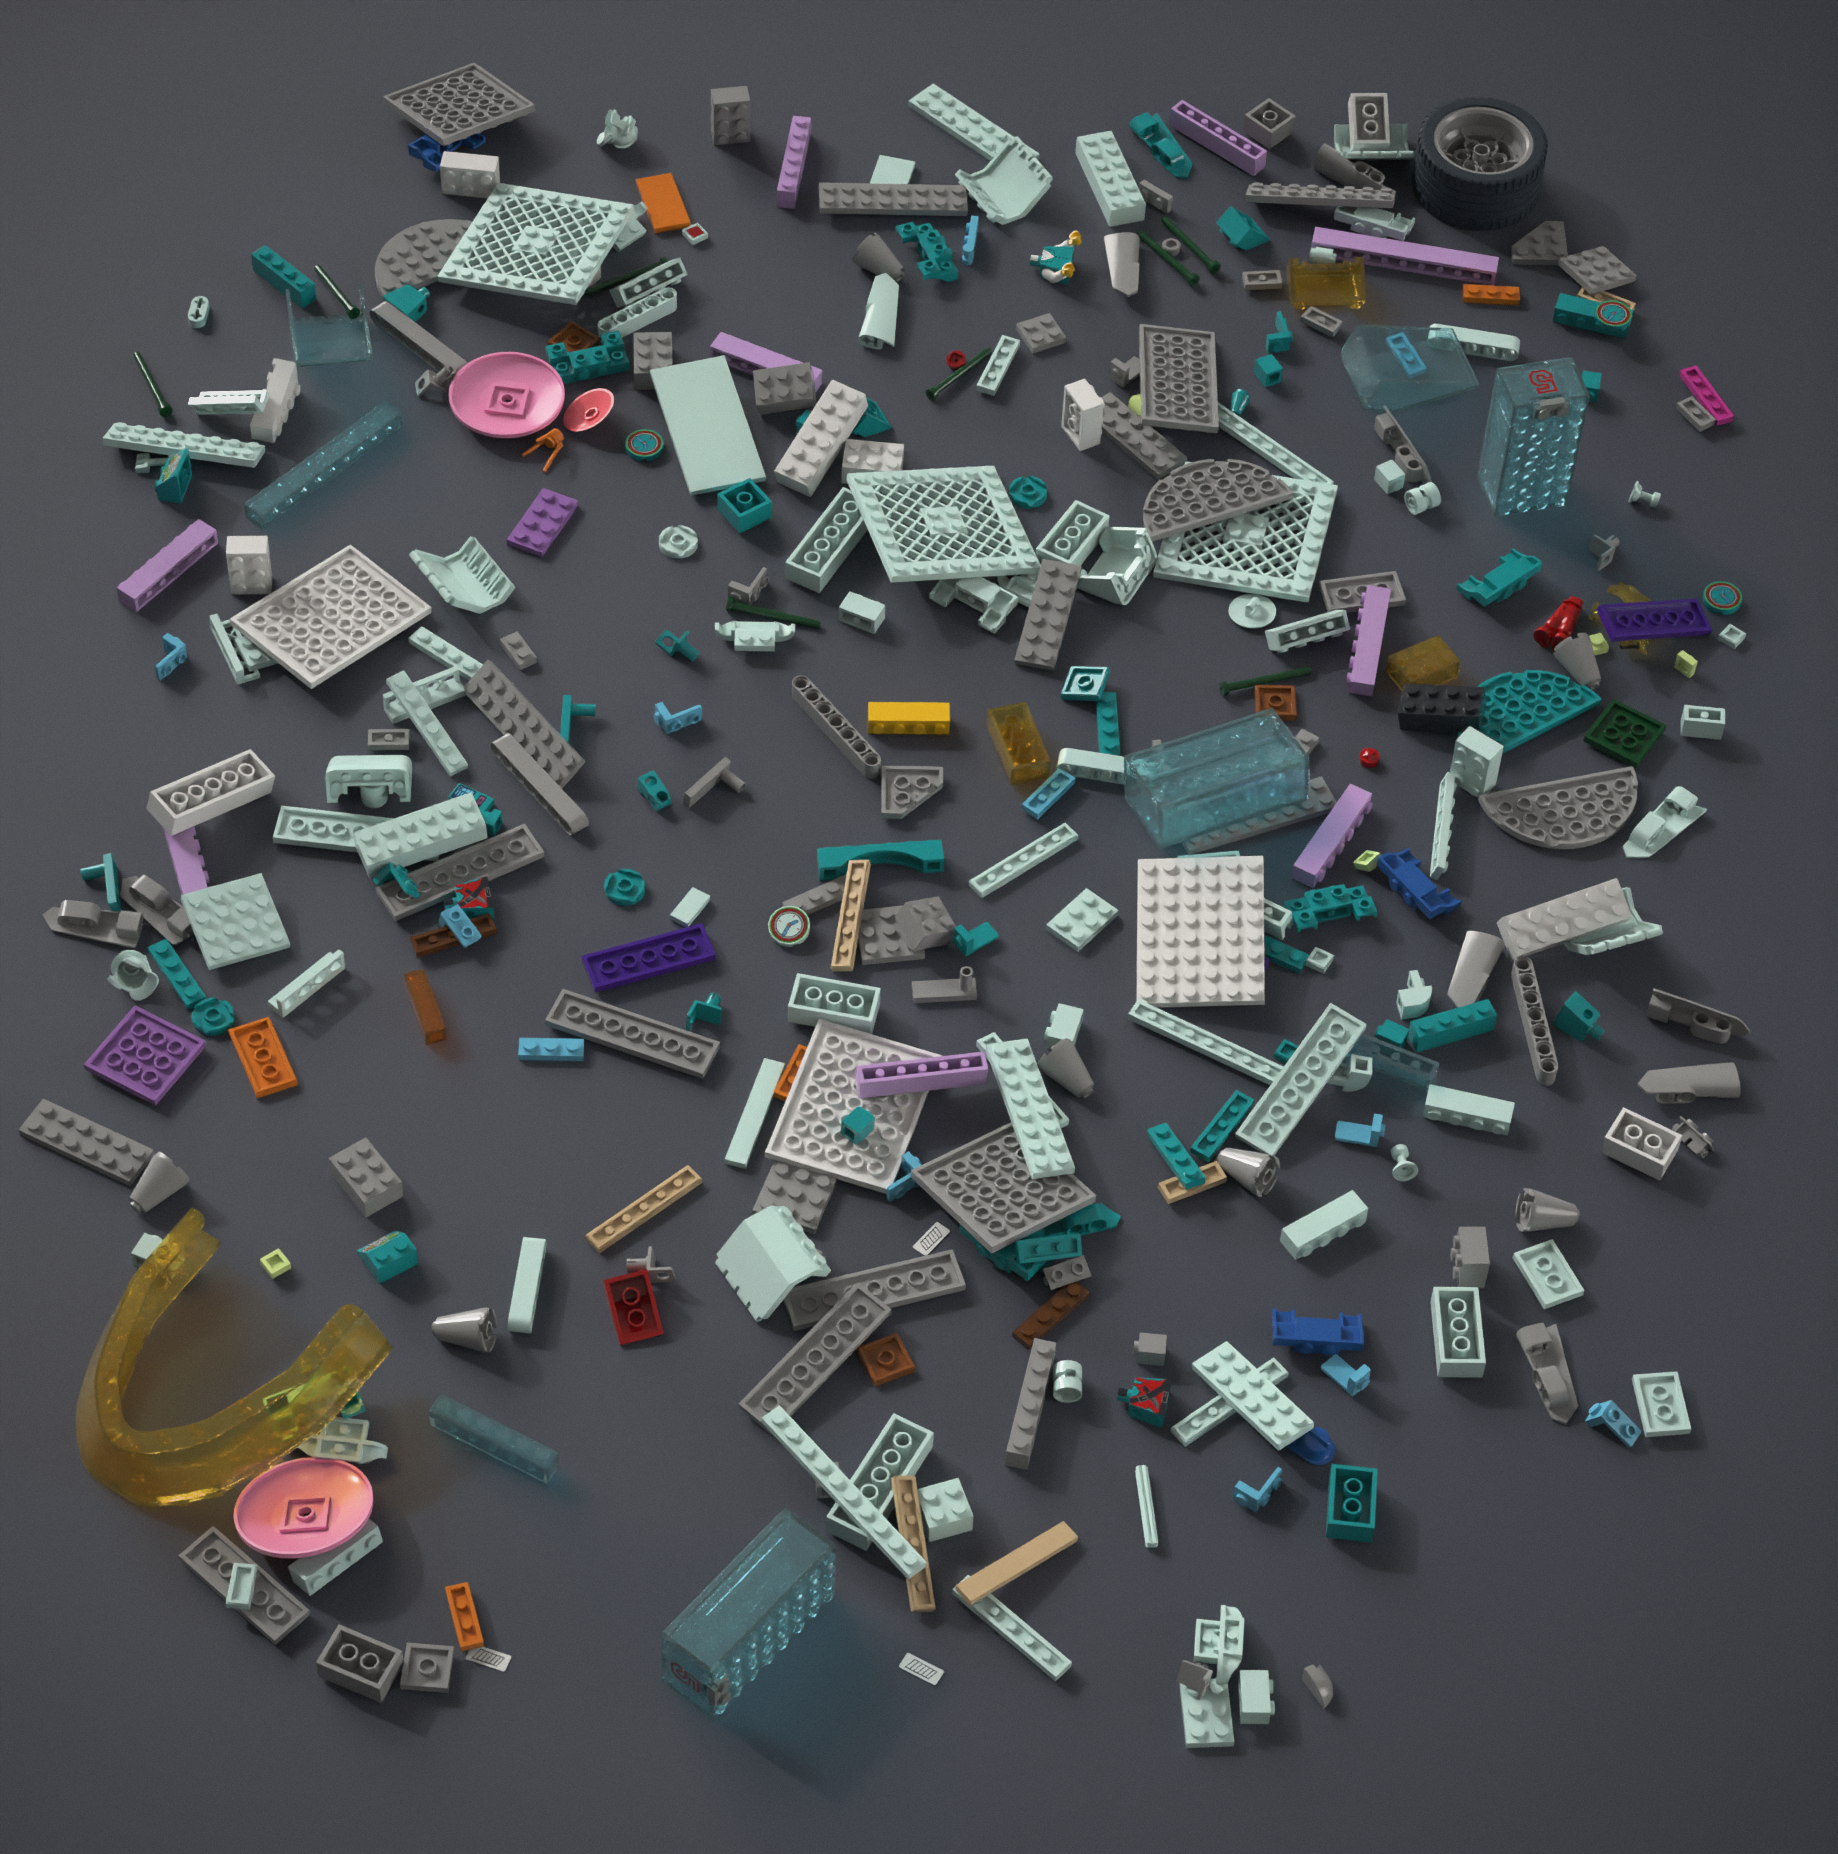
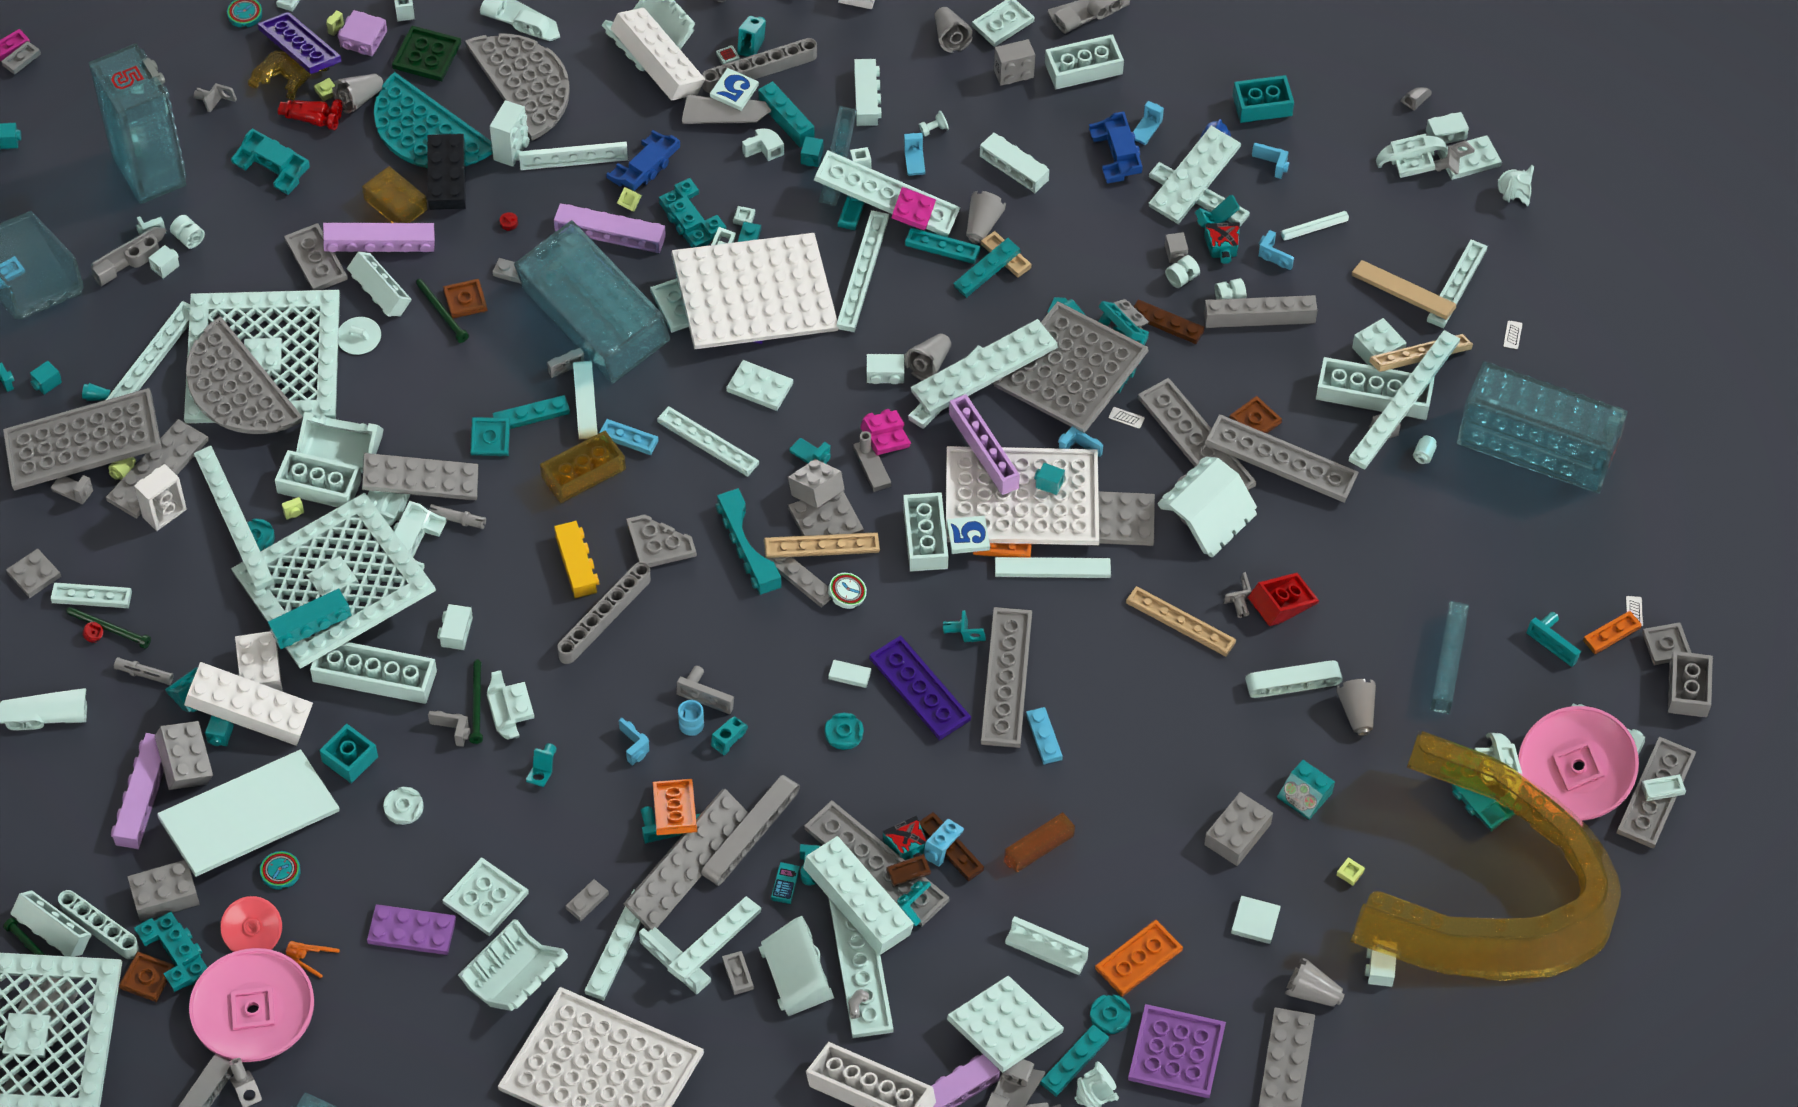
camera: 105 degrees left, 5 degrees up
none -> light grey pin [114,657,174,685]
none -> light aqua bracket [136,216,165,235]
none -> light aqua plate [194,446,275,591]
none -> teal brick [268,588,352,649]
none -> yellowish green plate [282,497,304,520]
none -> lavender brick [338,10,387,56]
none -> light grey pin [429,504,486,529]
none -> light aqua plate [442,857,529,936]
none -> orange tile [653,779,697,835]
none -> medium azure wheel [678,700,704,736]
none -> light aqua tile [710,68,759,111]
none -> tile [716,45,740,65]
none -> light grey arm [848,989,869,1019]
none -> dark pink plate [860,409,911,455]
none -> reddish brown tile [886,854,931,887]
none -> dark pink plate [891,187,936,231]
none -> light aqua tile [947,516,990,554]
none -> light aqua wheel [1165,255,1200,288]
none -> teal bracket [1195,195,1240,228]
none -> light aqua tile [1231,896,1281,944]
none -> medium azure bracket [1258,230,1294,270]
none -> light aqua brick [1413,435,1437,464]
none -> light aqua helmet [1498,165,1534,207]
none -> teal piece [1526,612,1581,667]

